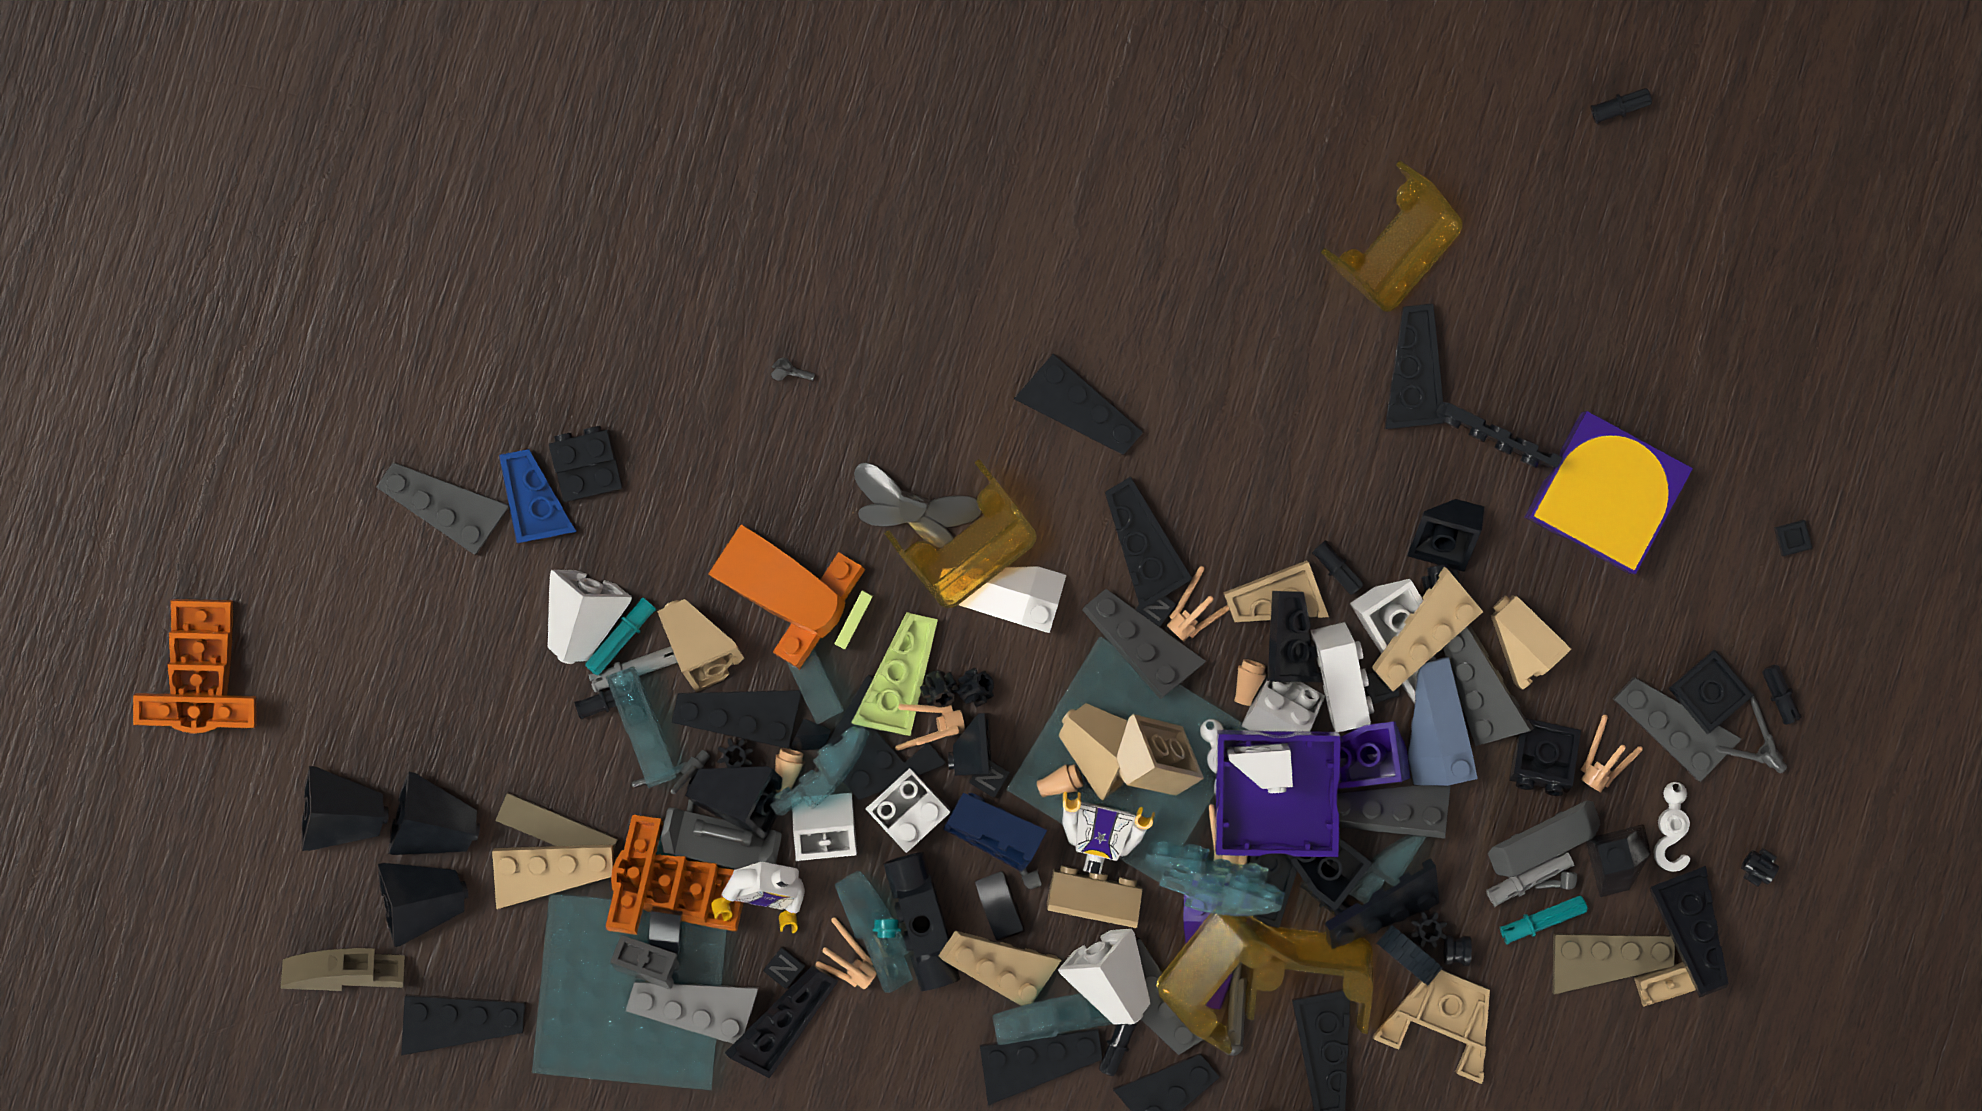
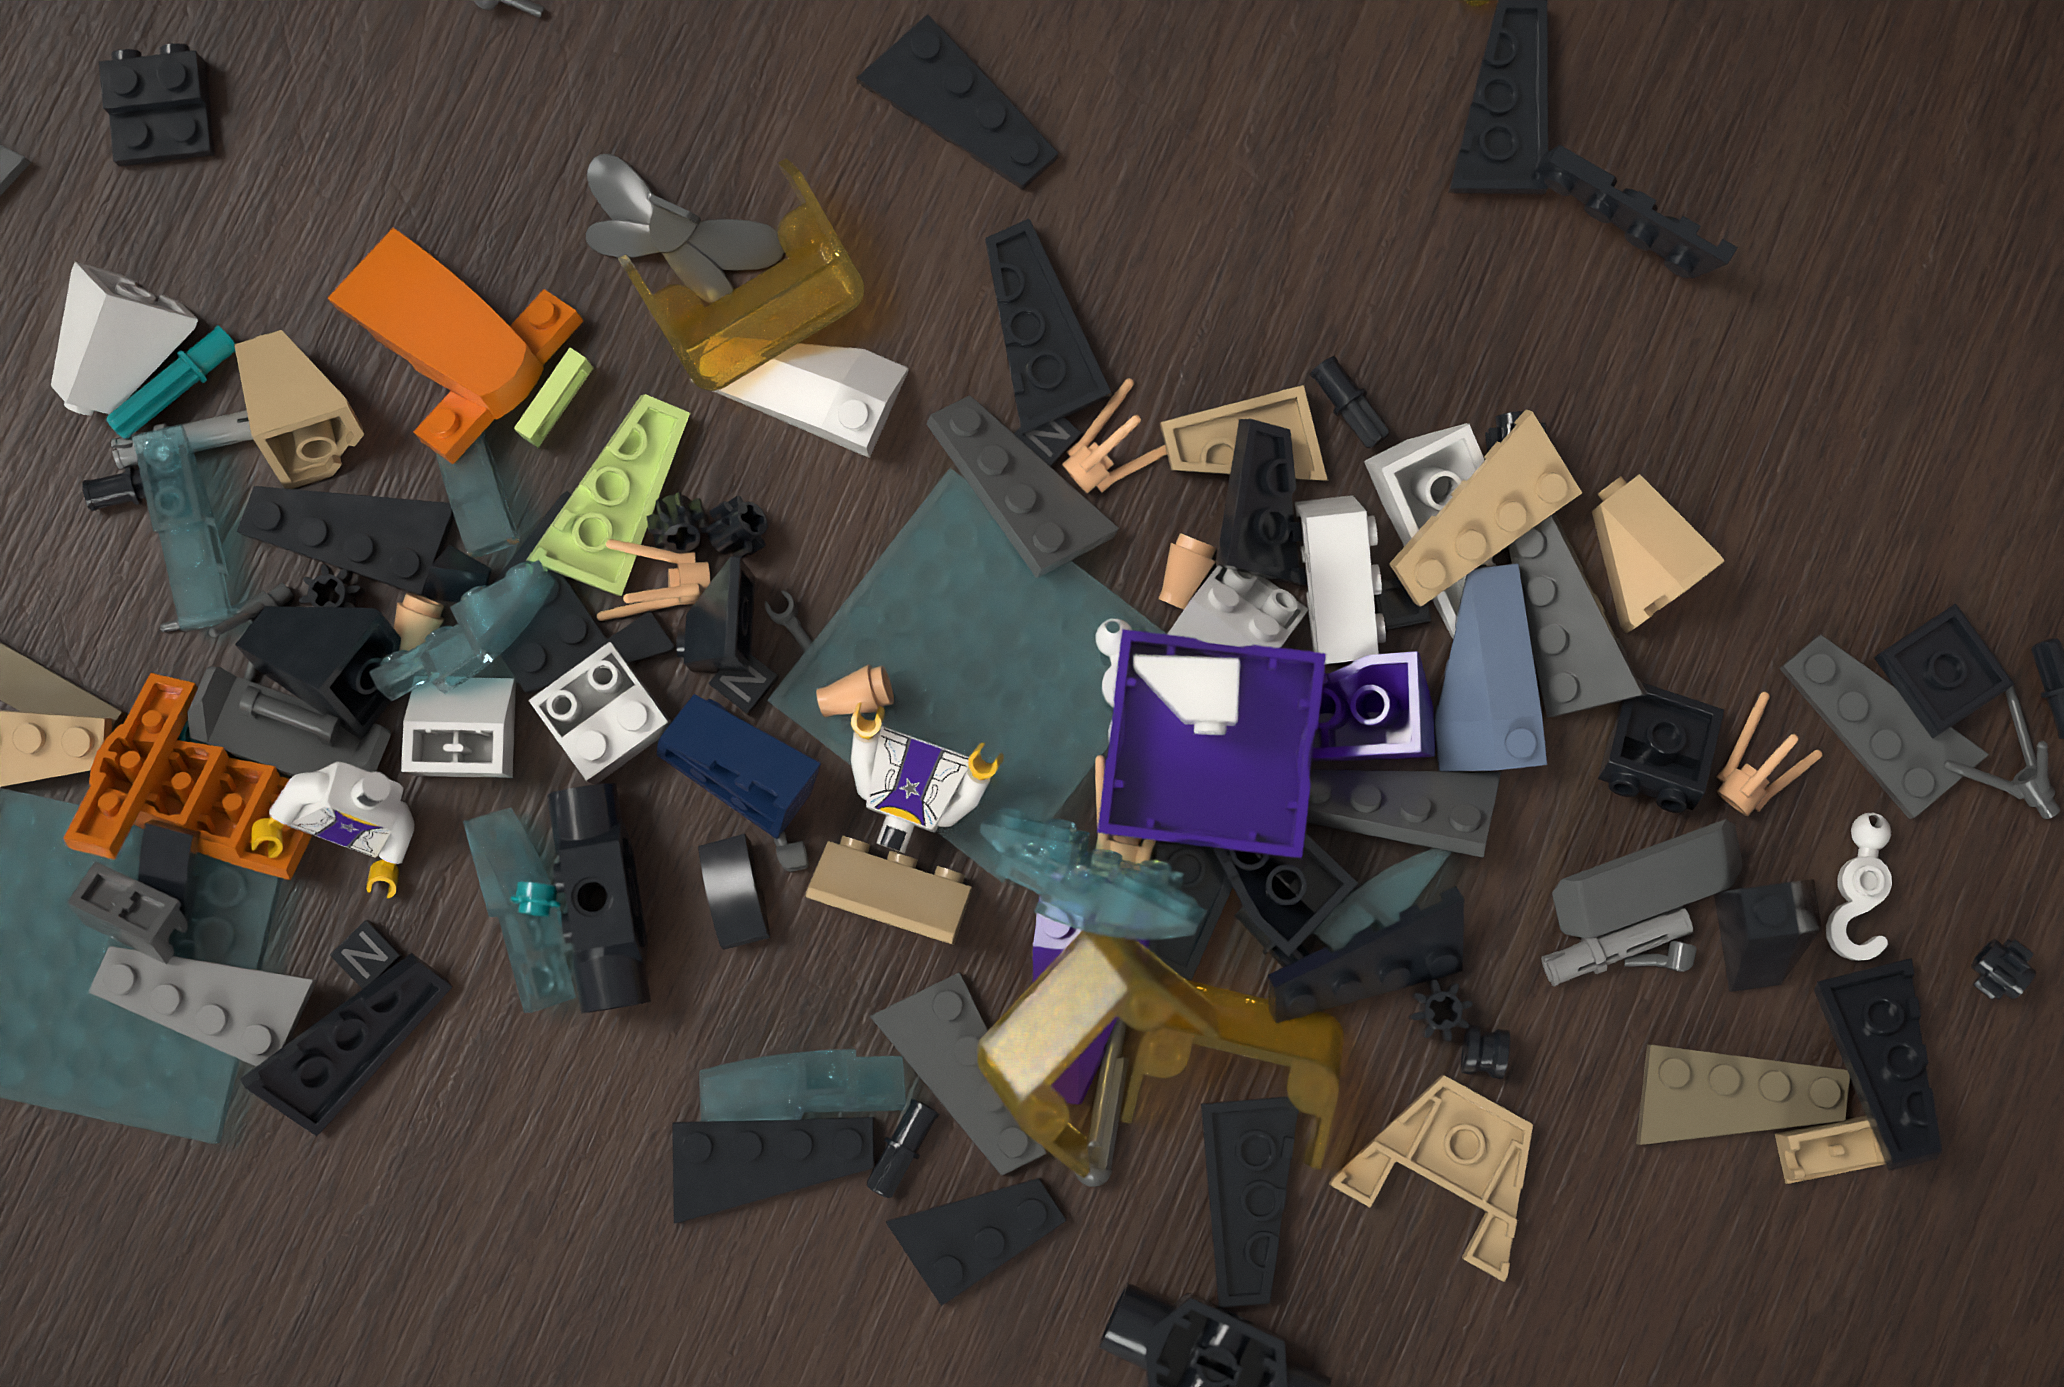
camera: 10 degrees right, 5 degrees down
blue wing [499,449,576,543] -> none
light nougat plant [816,917,878,990] -> none
tan wing [938,931,1062,1010] -> none
white slope [1058,929,1150,1025] -> none
tan slope [1059,703,1128,800] -> none
tan slope [1116,714,1204,796] -> none
black wheel [1376,925,1443,986] -> none
black slope [1407,499,1484,572] -> none
teal axle [1499,896,1588,945] -> none
yellow tile [1525,411,1693,575] -> none
none -> dark grey hand [765,590,818,658]

